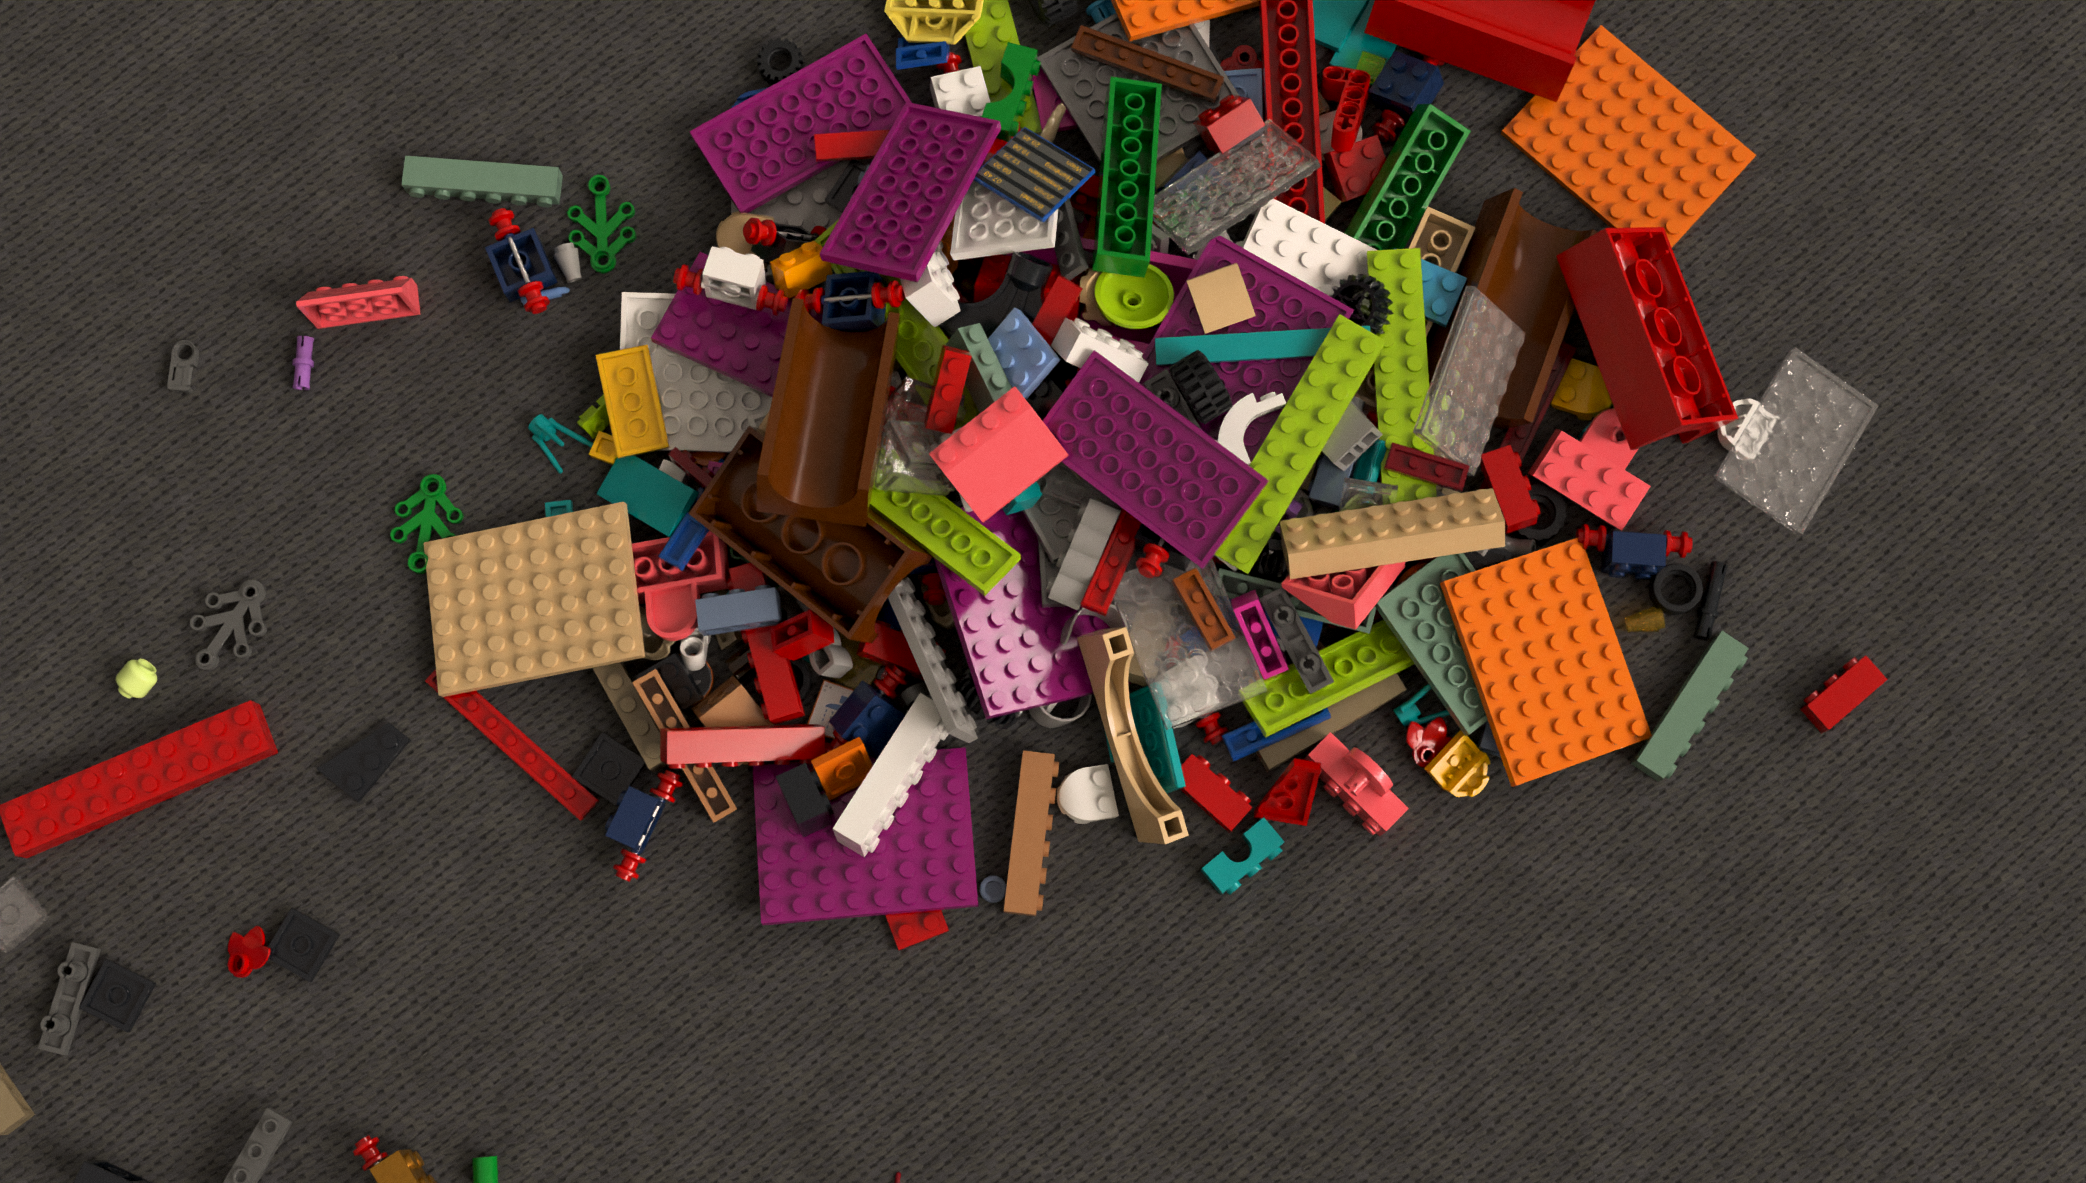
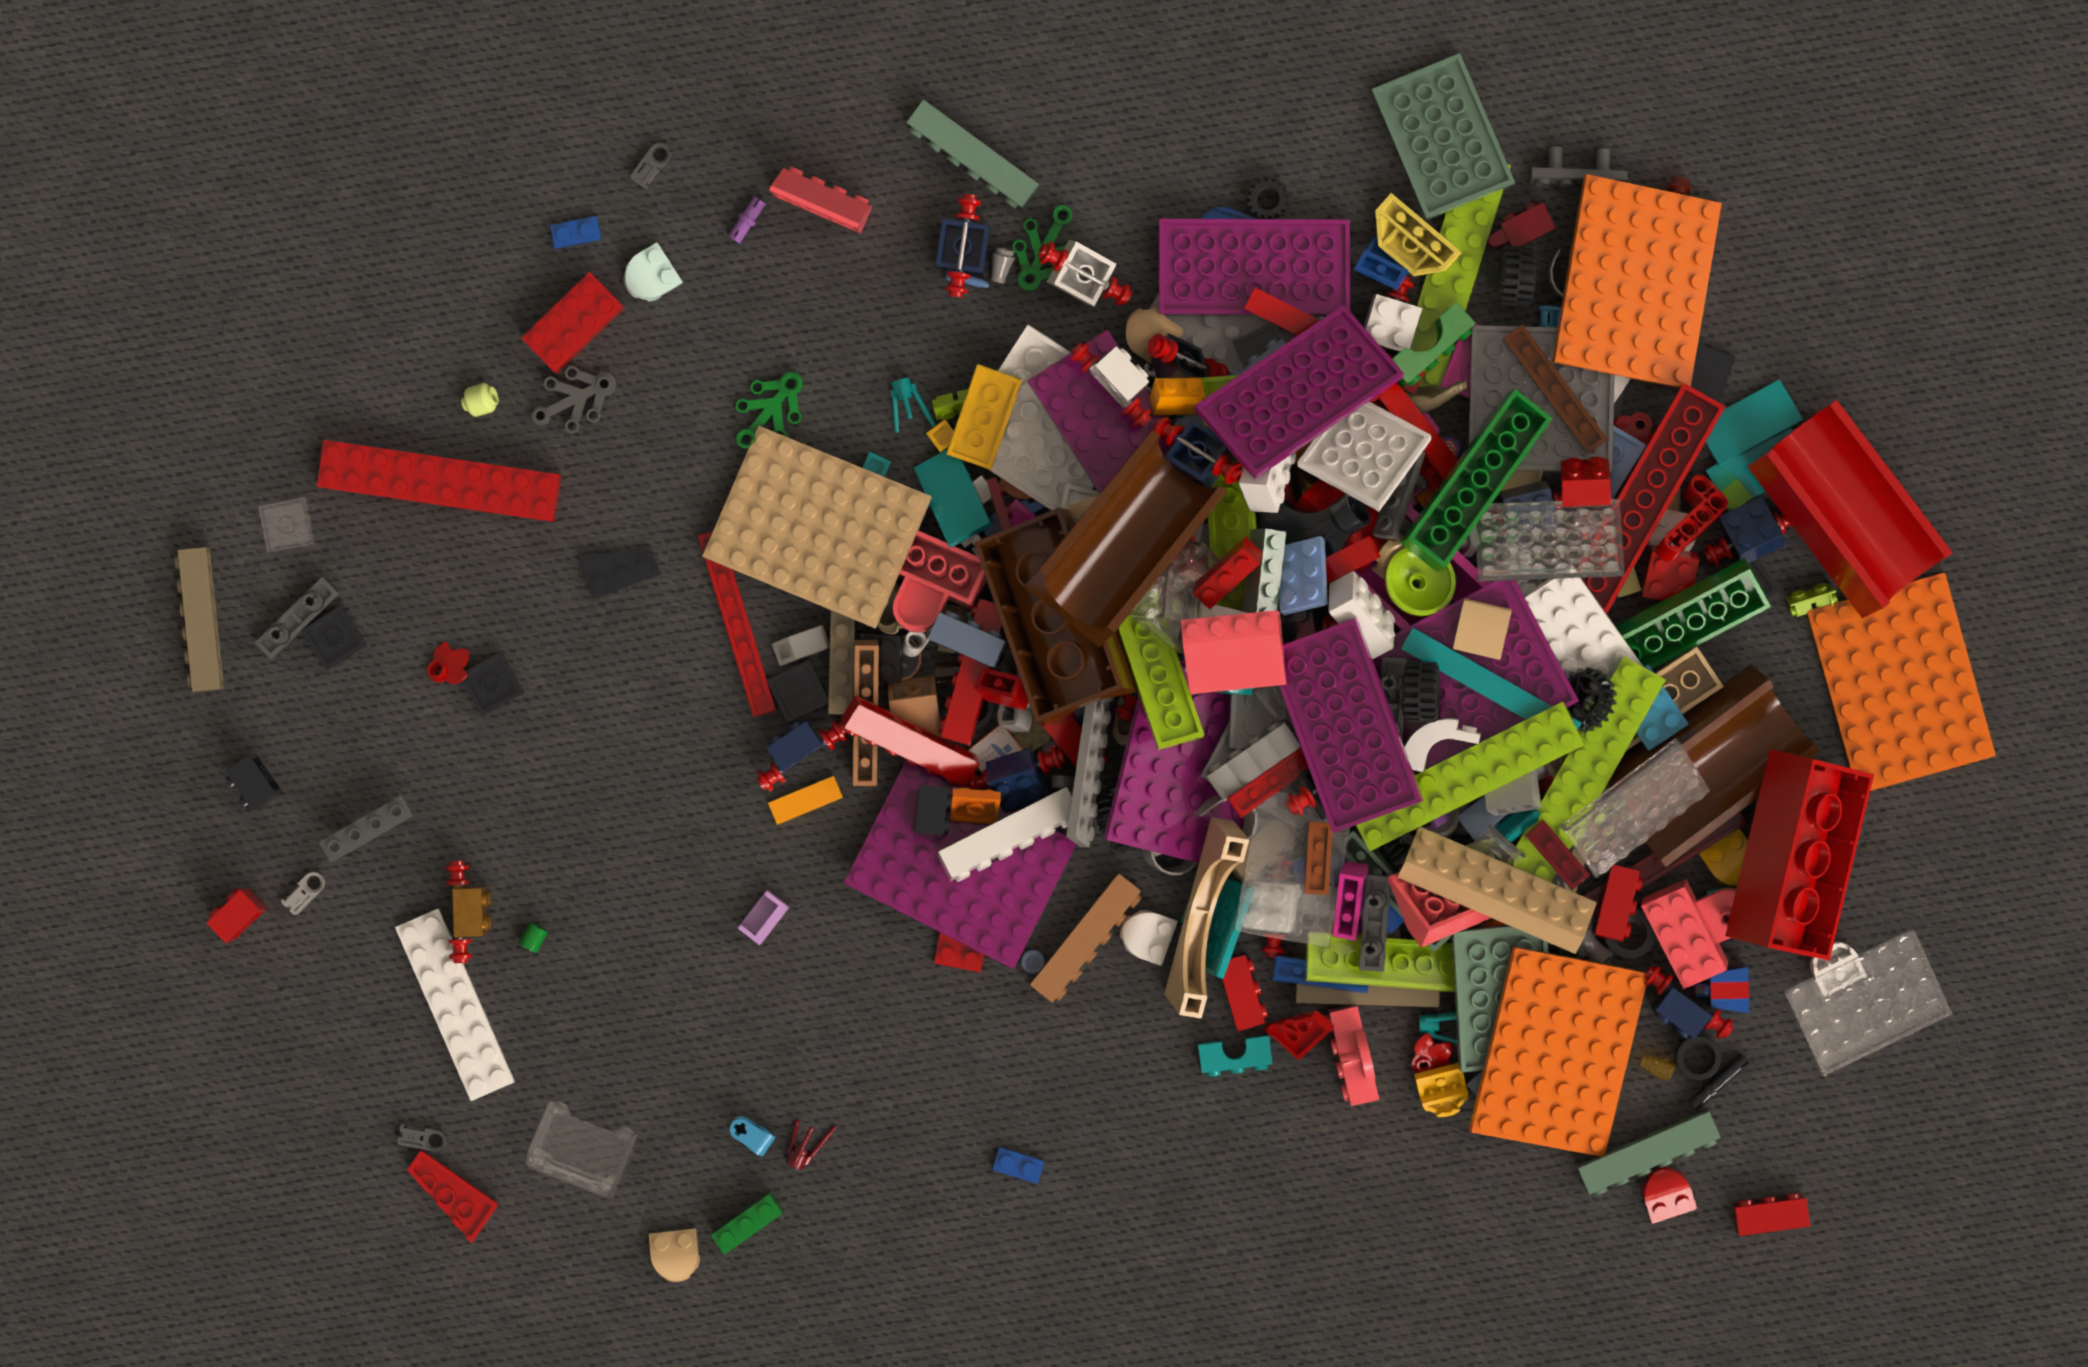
camera: 30 degrees right, 10 degrees up
blue tile [658,512,709,571] -> none
piece [974,127,1096,223] -> none
none -> red brick [522,272,625,374]
none -> blue plate [550,216,602,249]
none -> light aqua slope [623,243,683,302]
none -> lavender panel [737,889,790,945]
none -> light orange tile [768,776,843,825]
none -> light grey slope [772,625,830,666]
none -> blue plate [992,1146,1045,1184]
none -> white brick [1037,240,1132,306]
none -> slope [1641,1167,1697,1224]
none -> torso [1694,966,1749,1013]
none -> lime hinge [1785,583,1838,617]

